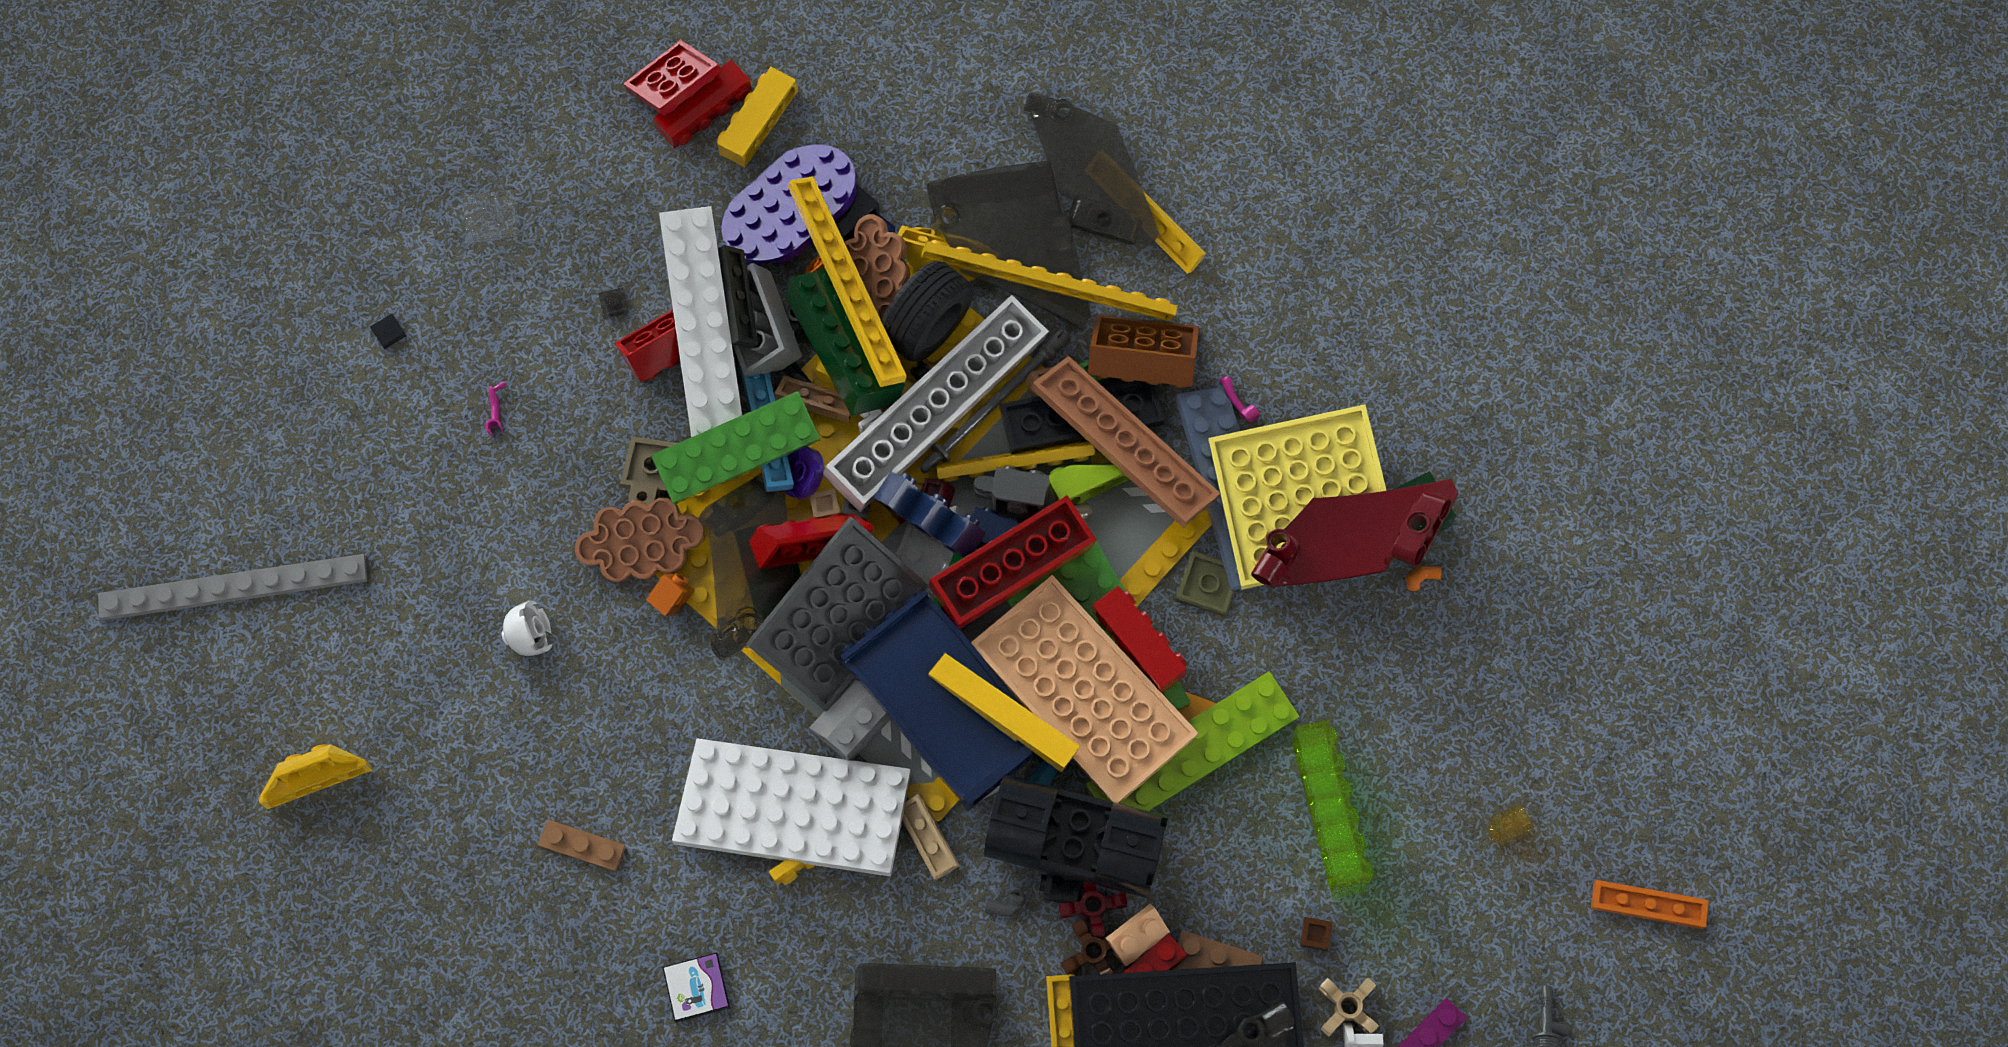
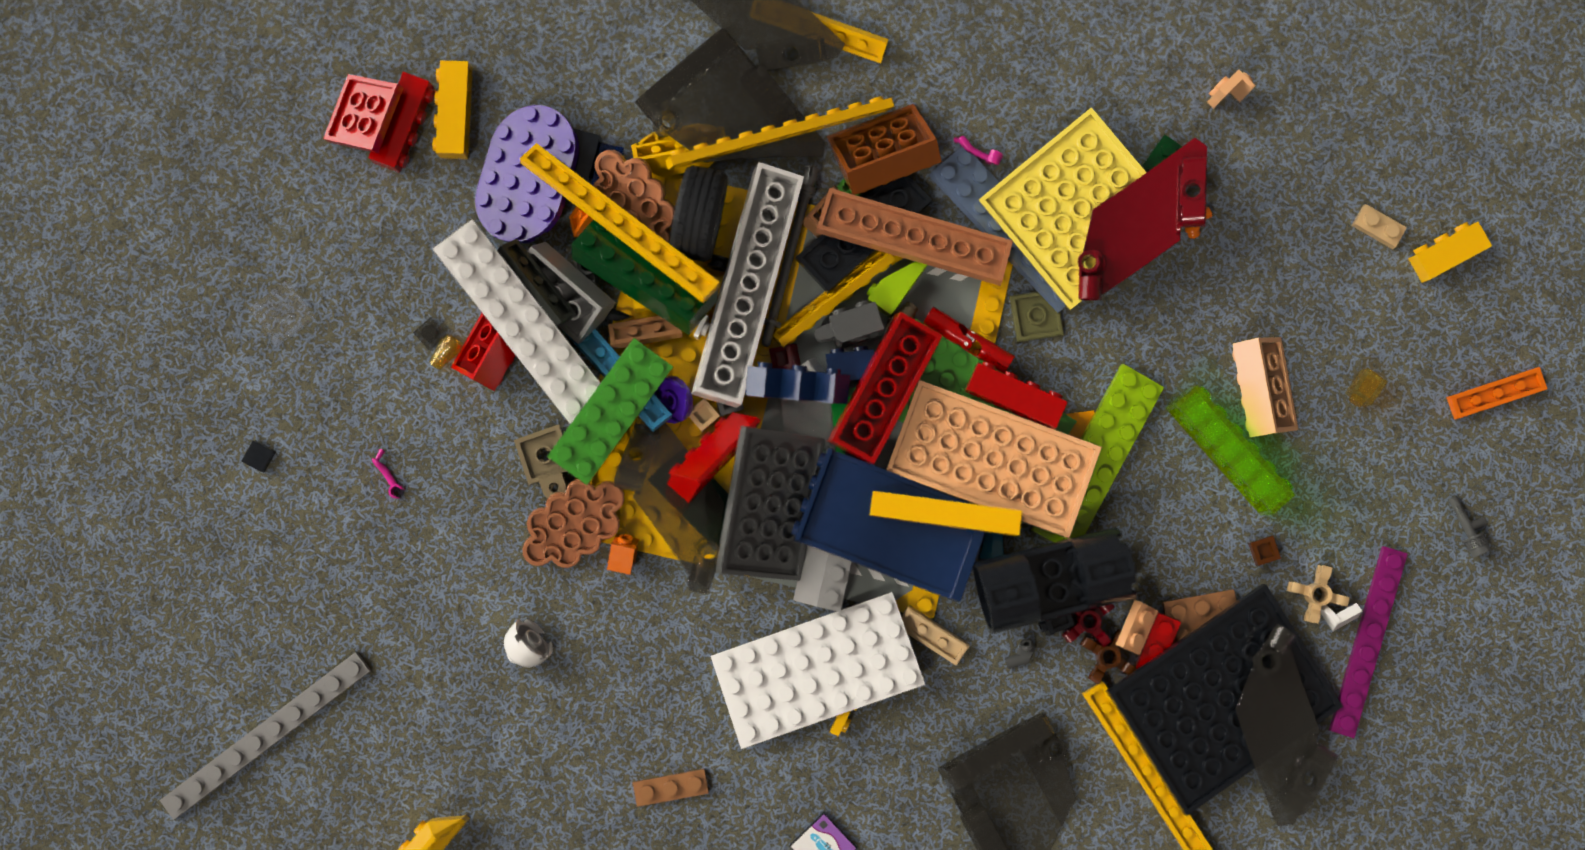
camera: 30 degrees left, 15 degrees up
none -> clear yellow cone [429,334,462,370]
none -> red piece [923,307,1015,374]
none -> light nougat bracket [1207,69,1255,109]
none -> light nougat slope [1232,337,1299,437]
none -> tan plate [1351,204,1407,249]
none -> yellow brick [1408,222,1492,283]

